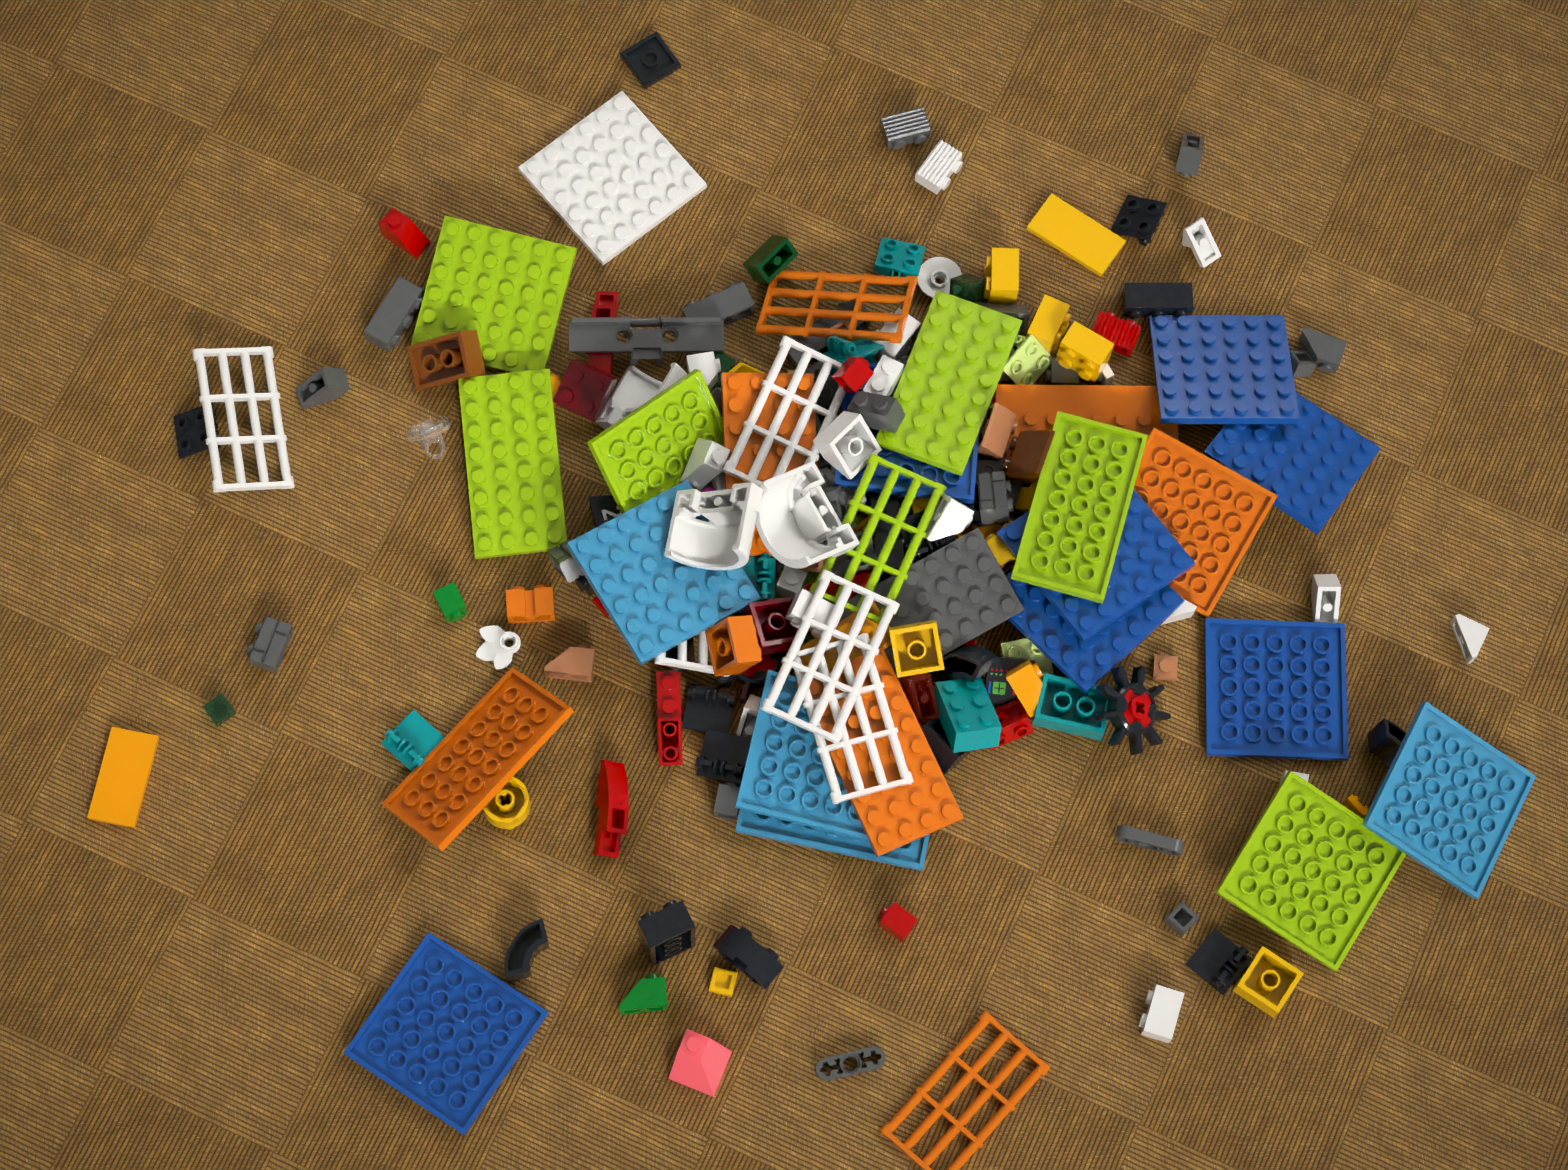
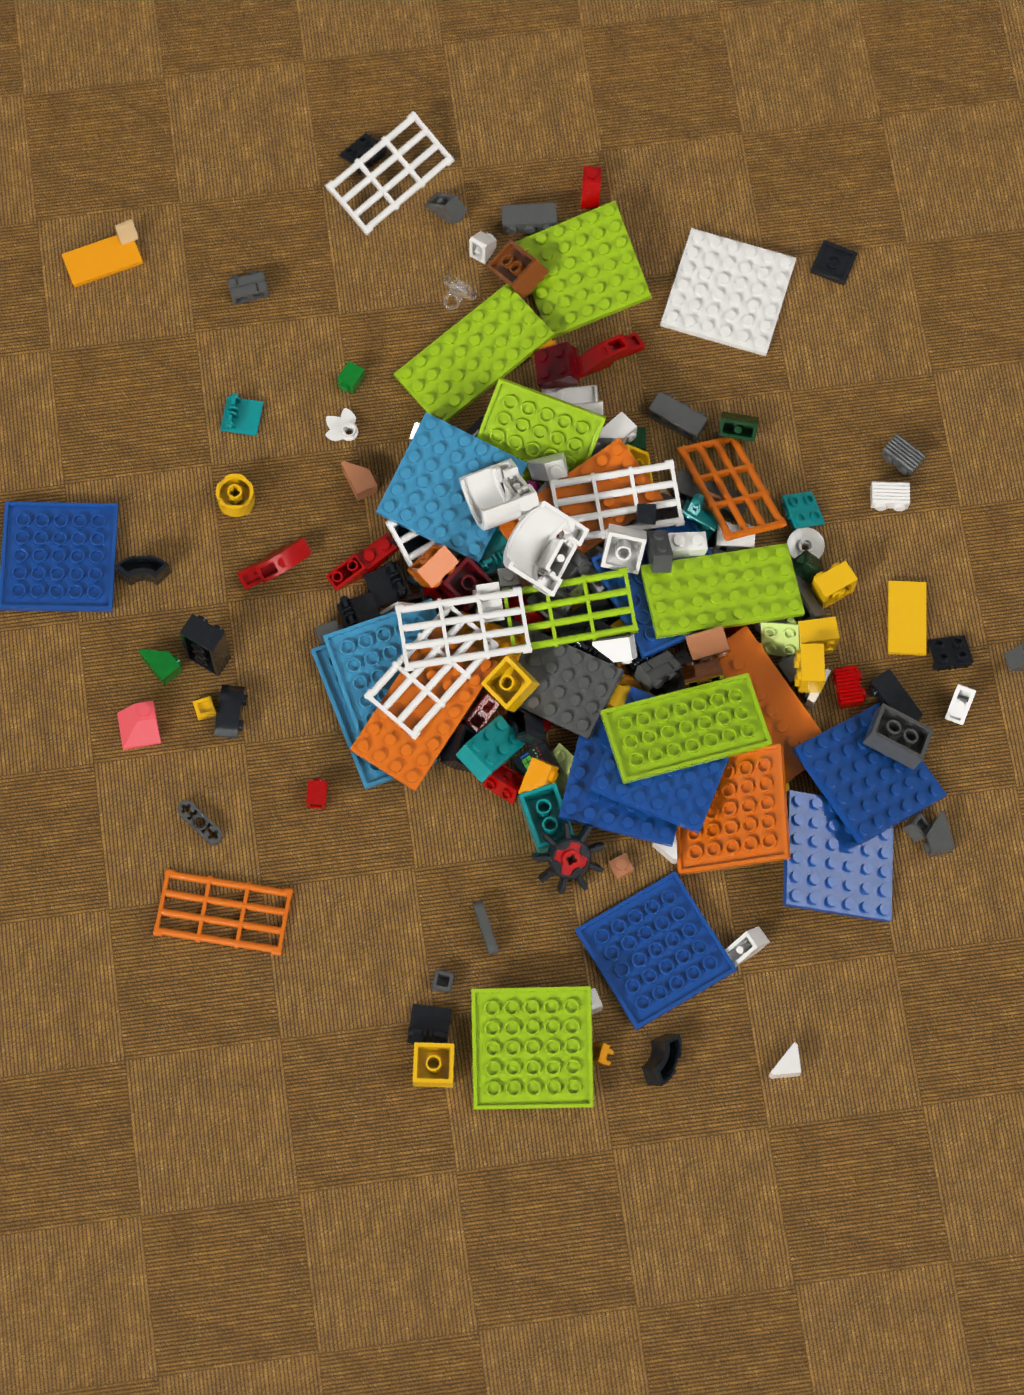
camera: 60 degrees right, 0 degrees up
clear green plate [202,693,237,727] -> none
orange plate [381,667,574,851] -> none
orange brick [506,584,555,624] -> none
dark grey piece [568,315,725,365] -> none
red brick [832,357,874,393] -> none
white brick [1138,984,1184,1043] -> none
dark azure plate [1362,702,1536,899] -> none
none -> tan slope [115,220,138,245]
none -> white slope [469,231,496,264]
none -> black slope [636,504,656,525]
none -> dark grey brick [863,703,934,770]

